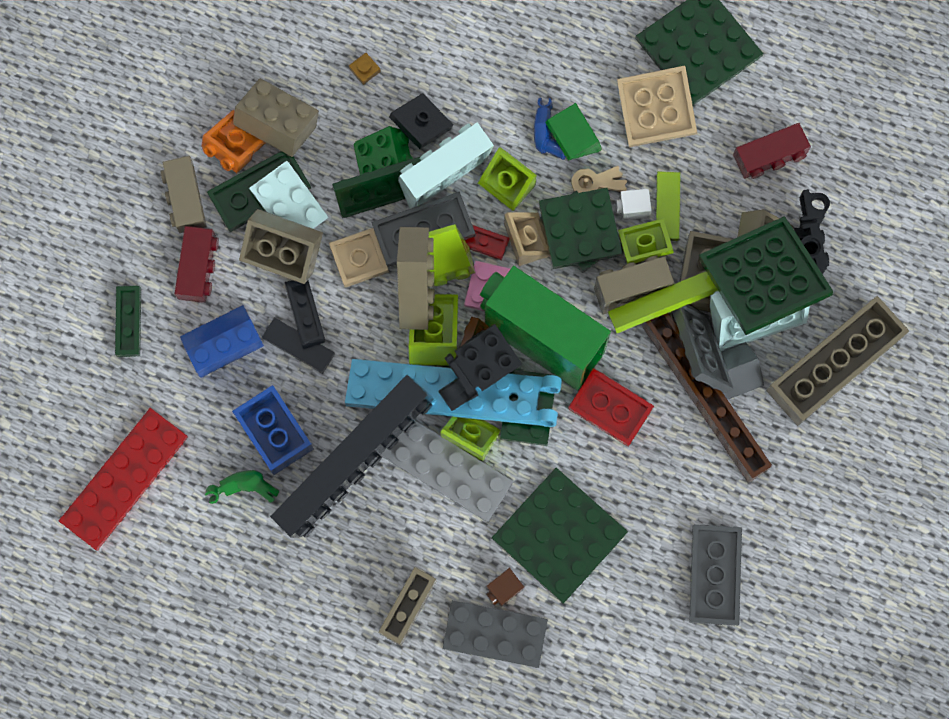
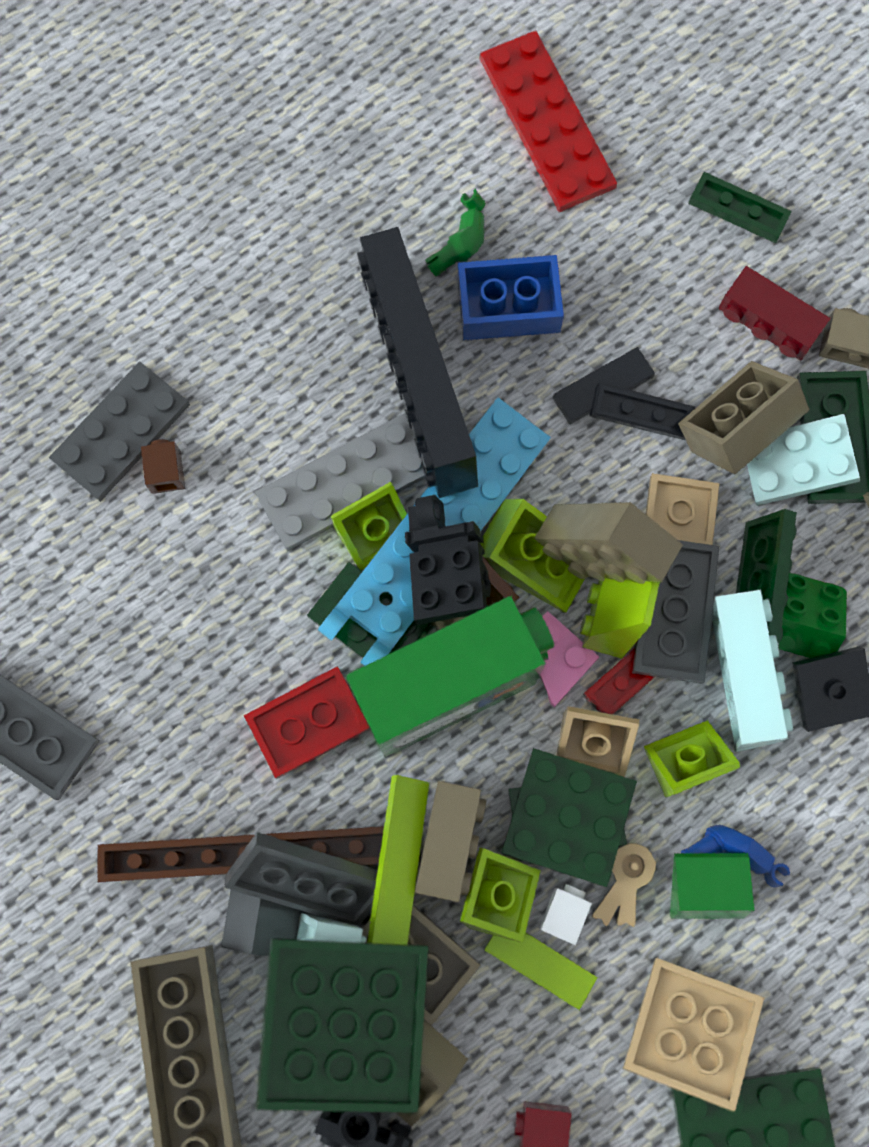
camera: 120 degrees right, 0 degrees up
blue slope [180,305,264,378] -> none
dark tan brick [378,567,437,646] -> none
dark green plate [491,467,628,604] -> none

